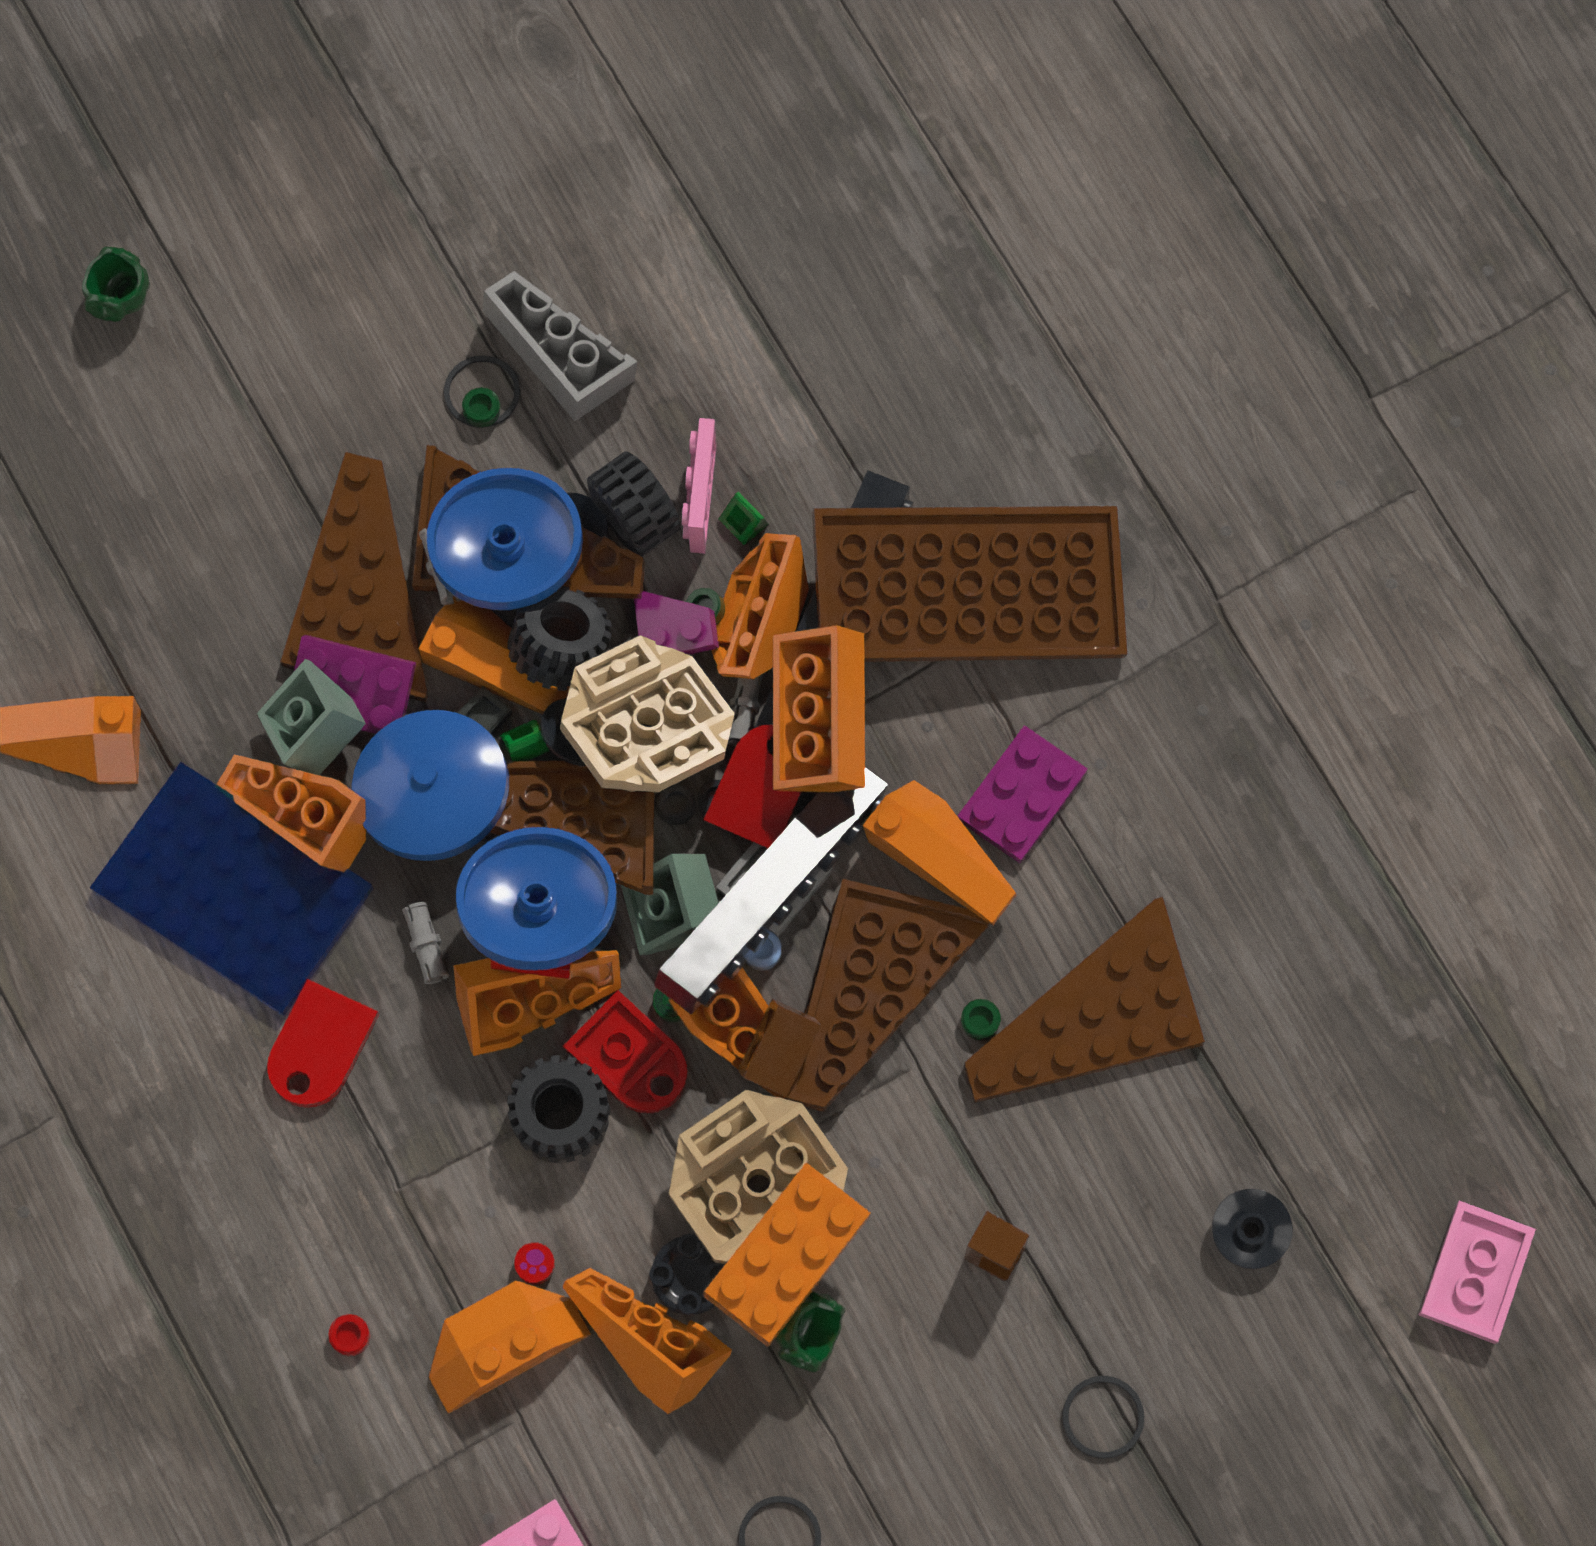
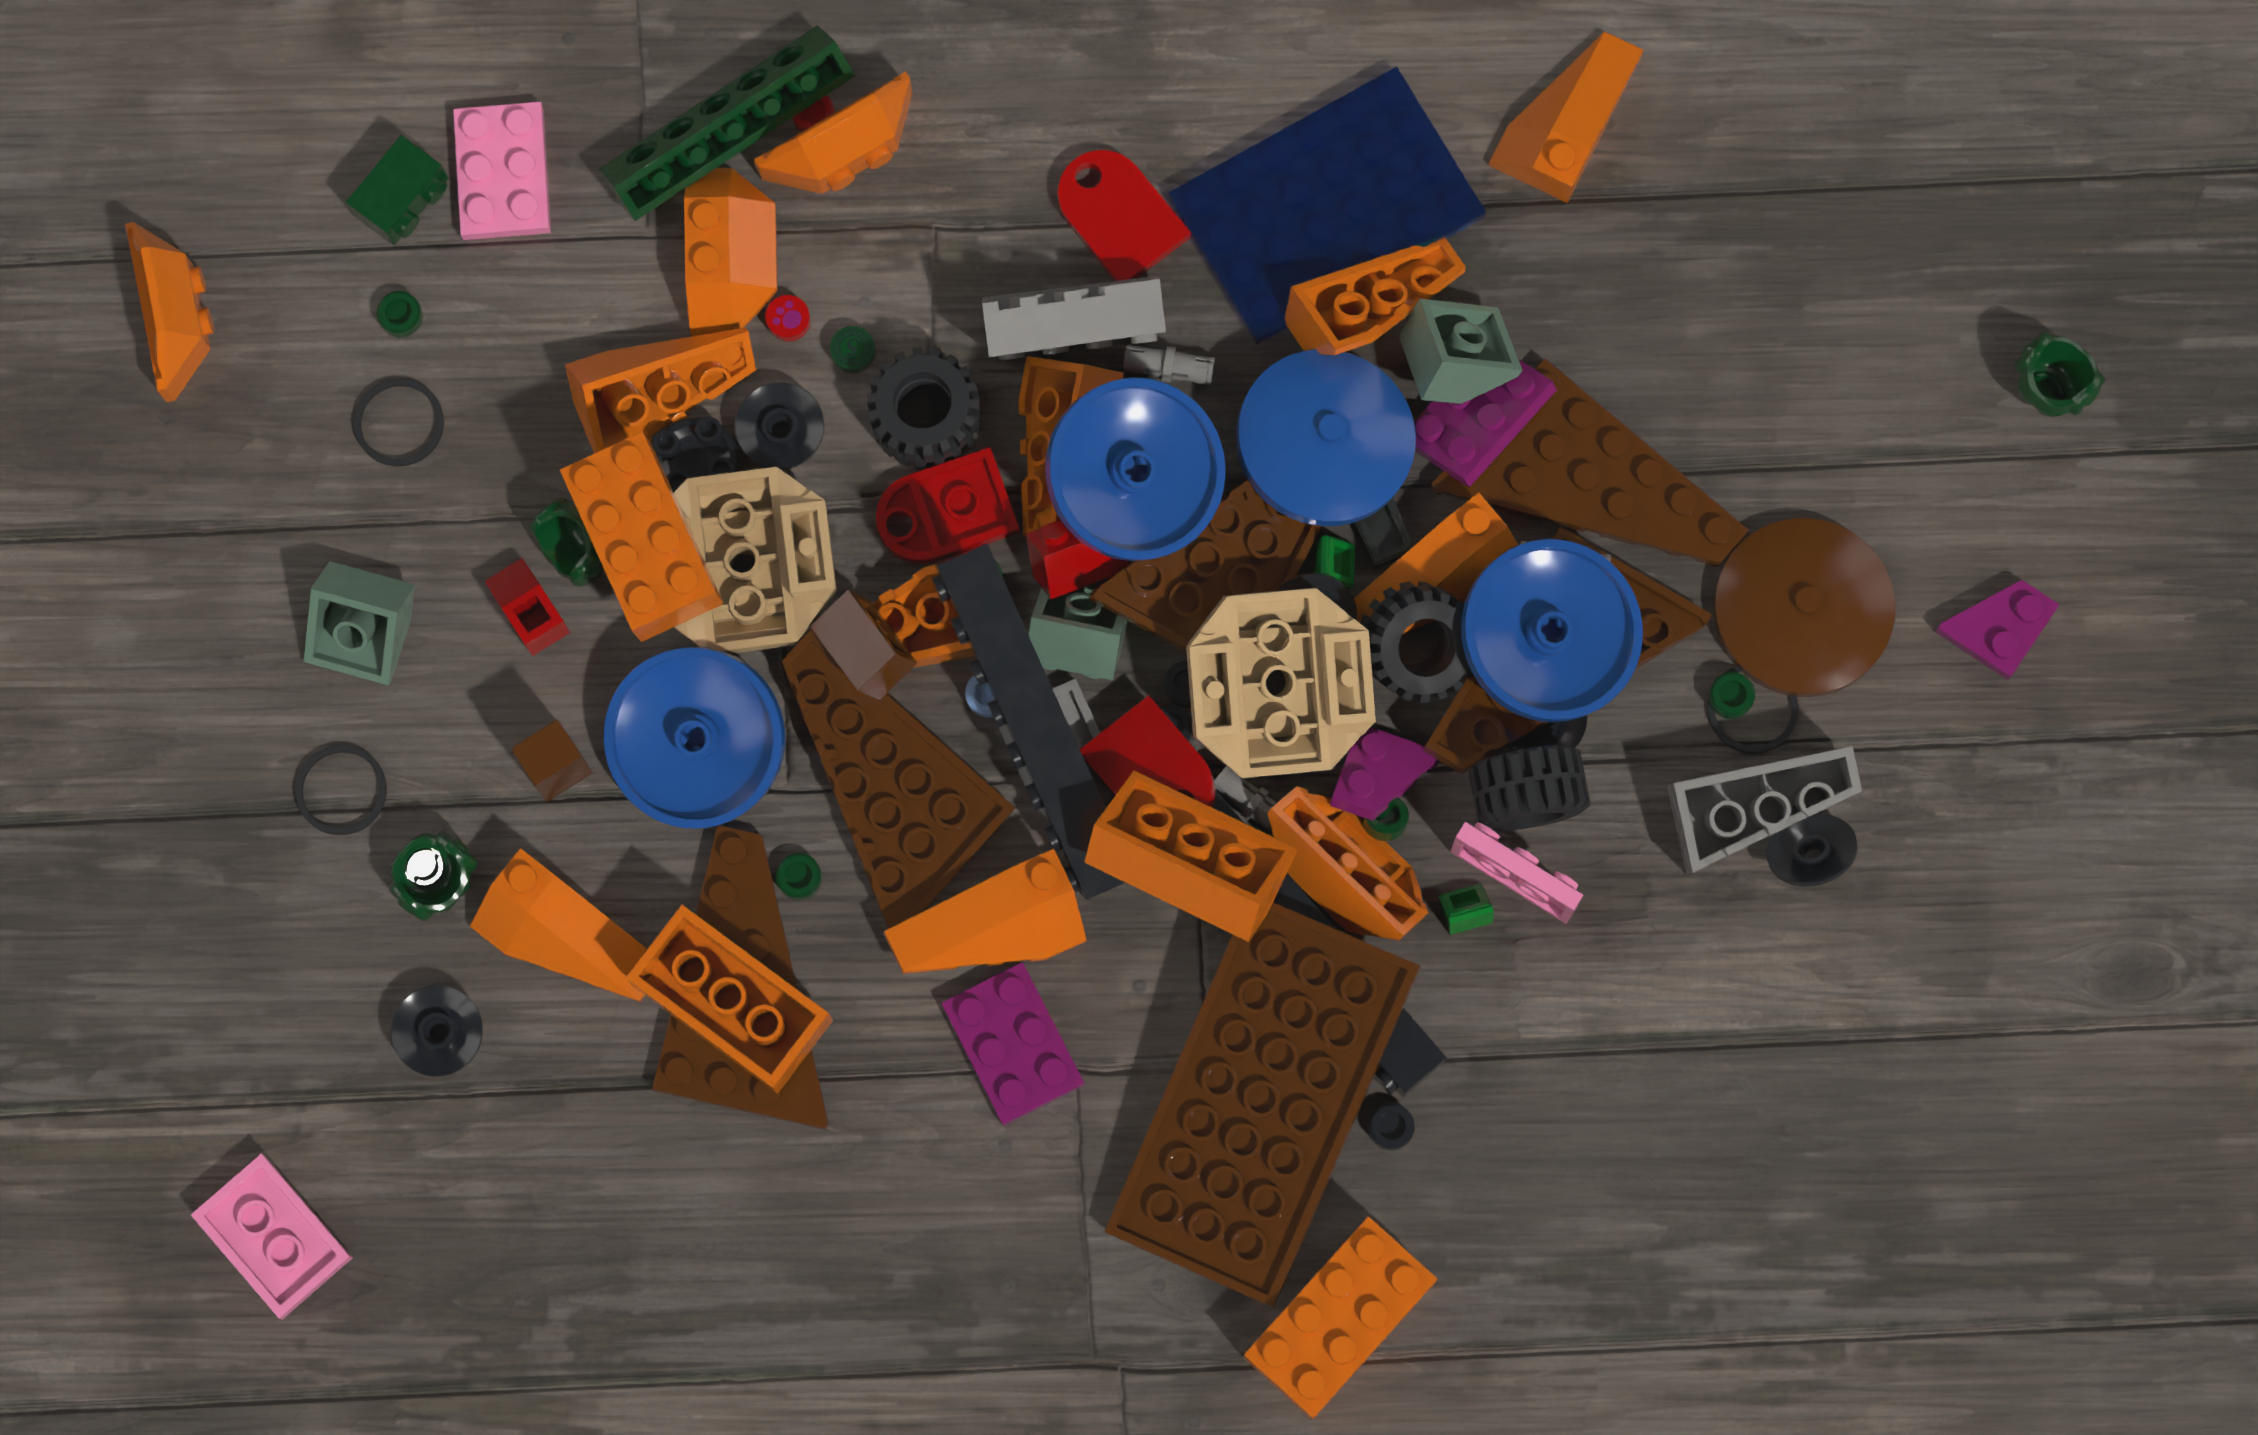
camera: 120 degrees right, 5 degrees up
none -> sand green slope [303,561,415,686]
none -> dark green hair [389,831,478,922]
none -> orange wedge [470,848,647,1002]
none -> red slope [484,558,571,656]
none -> dark green brick [598,25,855,221]
none -> blue dish [604,646,785,829]
none -> orange brick [626,905,833,1094]
none -> black dish [735,382,825,470]
none -> orange wedge [754,71,913,194]
none -> dark green tile [830,326,875,373]
none -> light grey wedge [982,276,1166,360]
none -> red slope [1026,520,1131,599]
none -> orange brick [1243,1216,1438,1421]
none -> black tile [1368,1103,1415,1151]
none -> reddish brown dish [1713,518,1895,697]
none -> black dish [1766,814,1858,887]
none -> magenta wing [1935,580,2060,680]

